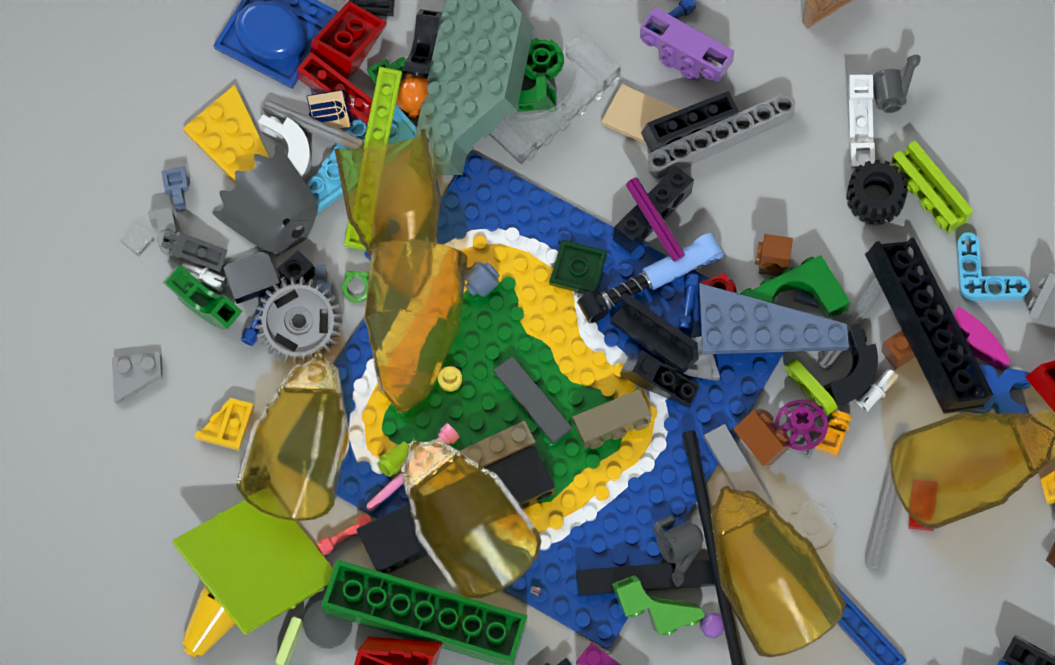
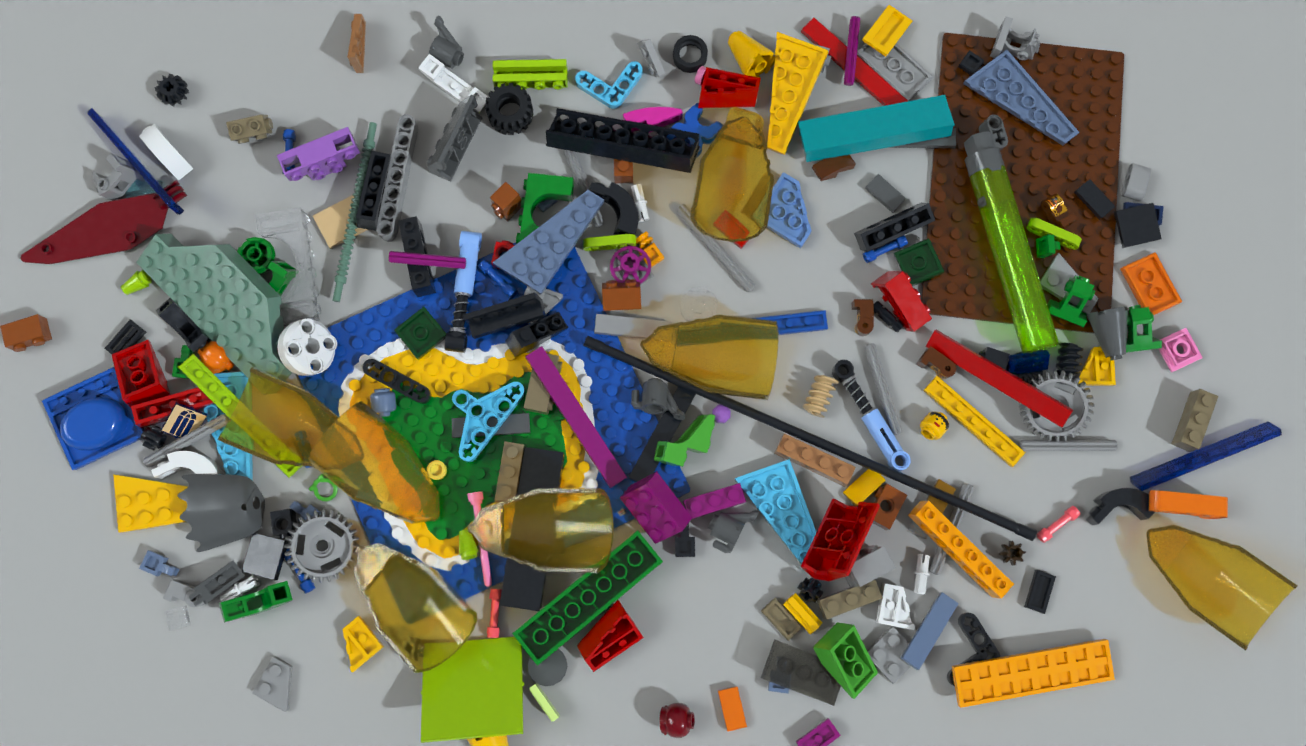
camera: 60 degrees left, 10 degrees up
none -> black gear [141,425,167,450]
none -> white piece [277,318,337,376]
none -> sand green hose [332,122,377,302]
none -> black beam [363,359,432,404]
none -> dark grey piece [427,95,482,182]
none -> medium azure beam [452,382,525,462]
none -> magenta tile [525,346,627,488]
none -> magenta brick [620,471,692,544]
none -> medium blue plate [753,172,811,249]

